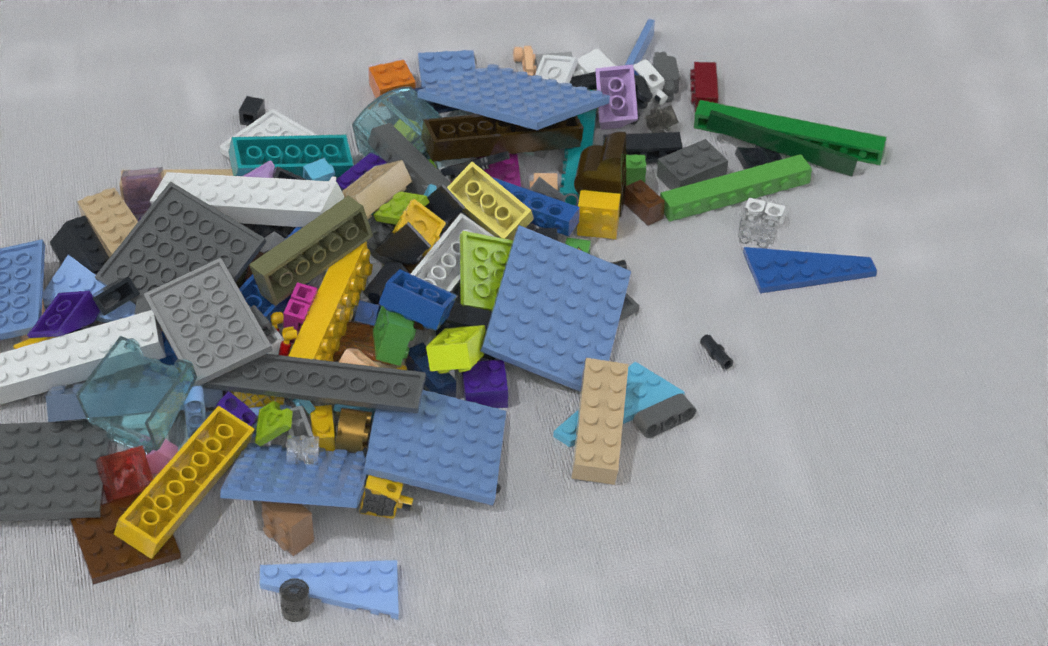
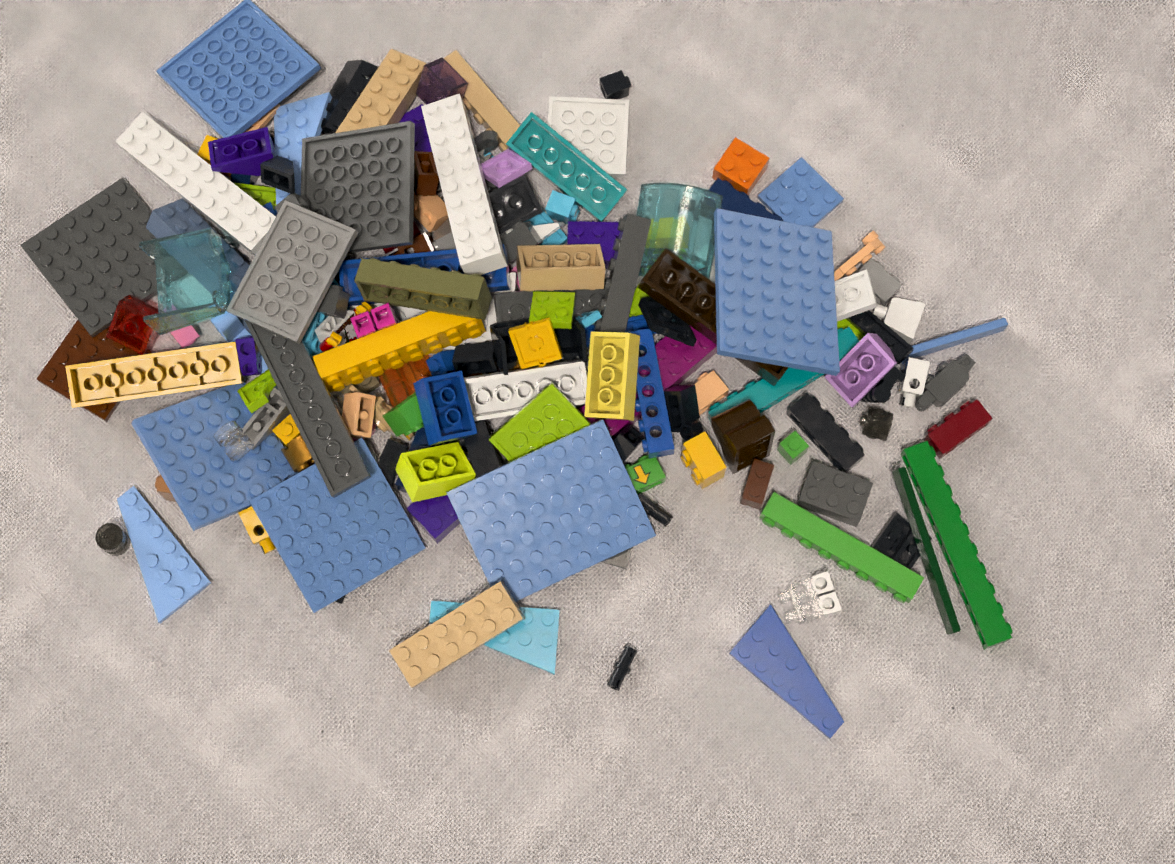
camera: 55 degrees right, 30 degrees up
dark grey beam [633,393,697,438] -> none

